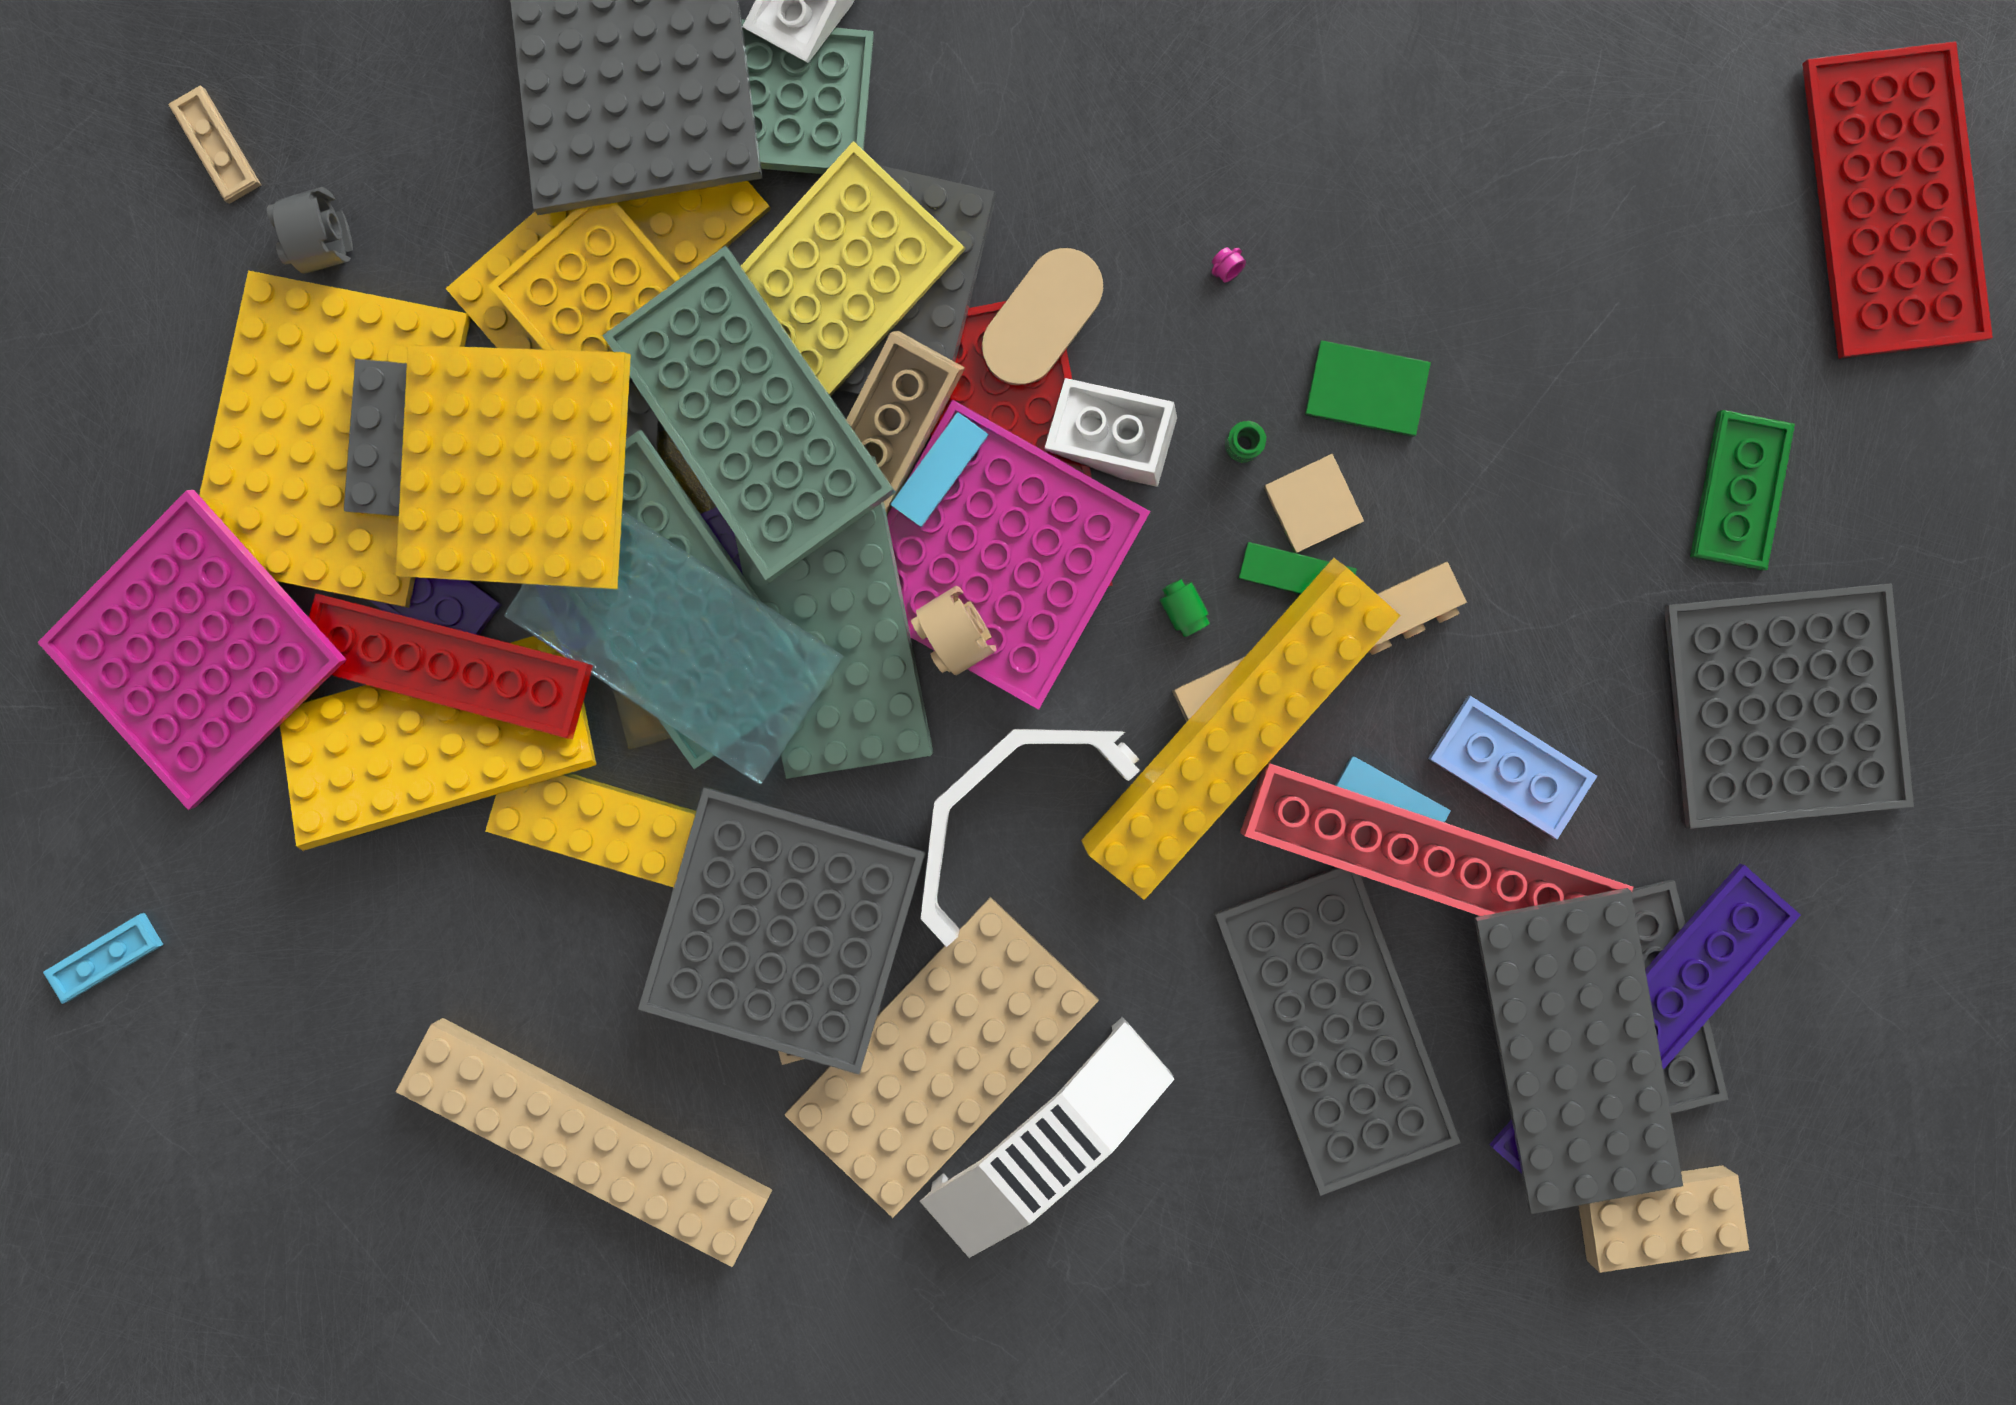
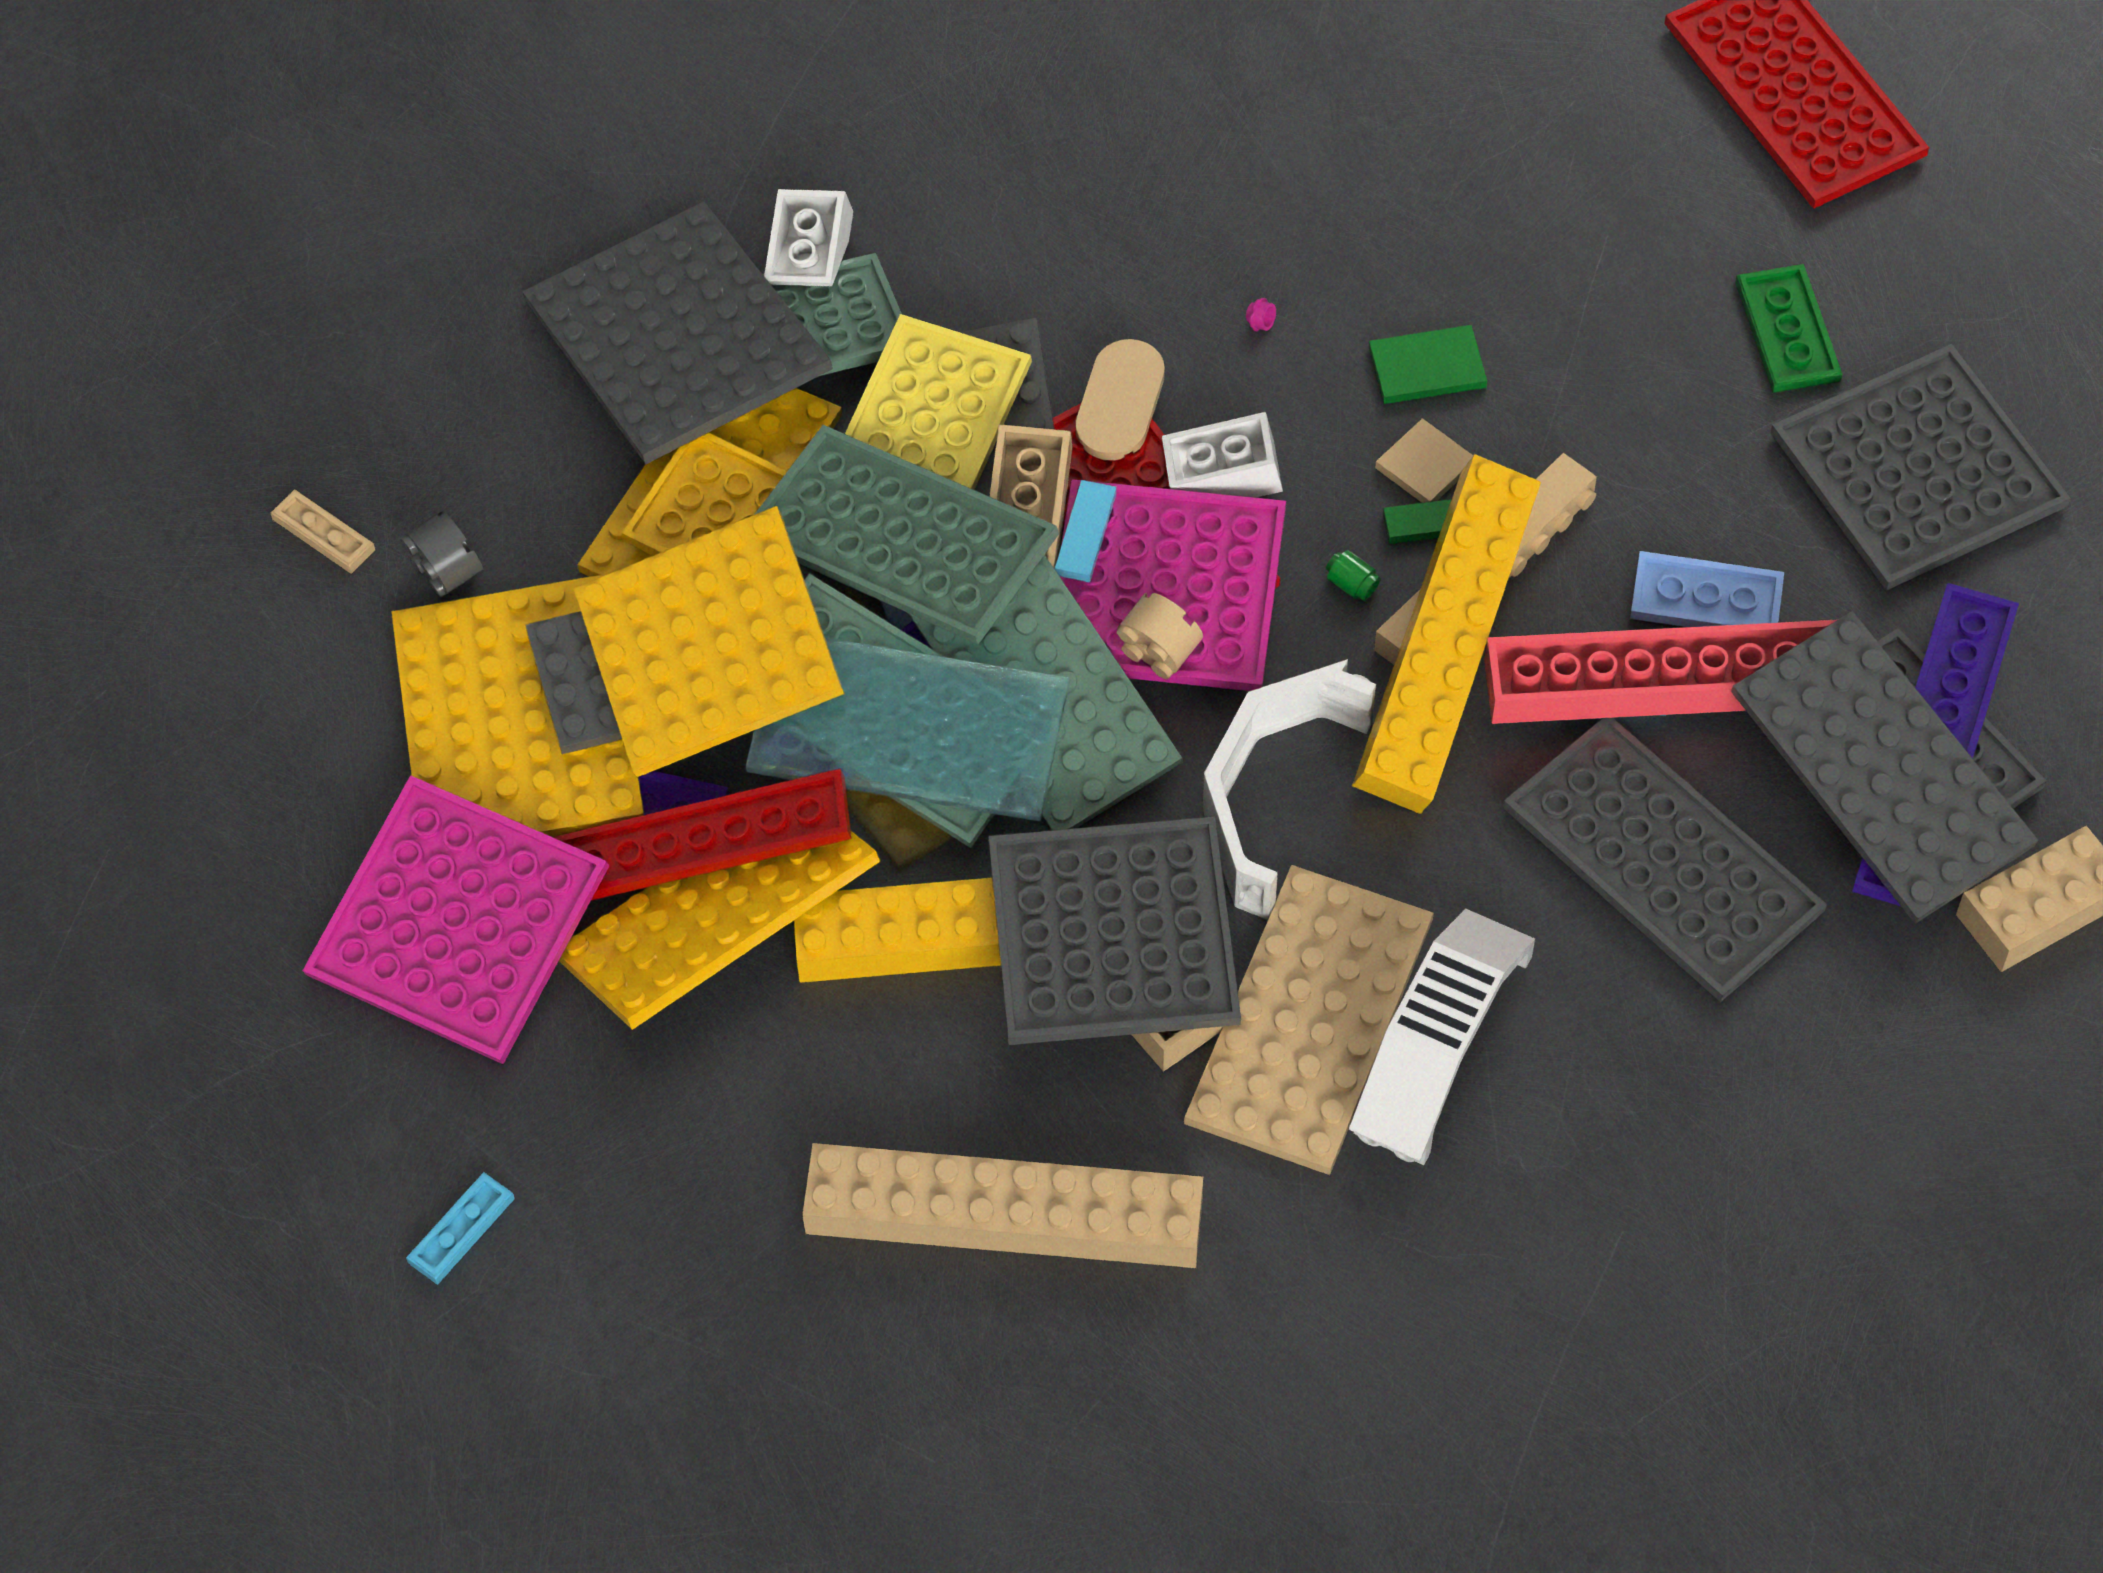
camera: 20 degrees left, 30 degrees down
green brick [1225,421,1266,463] -> none

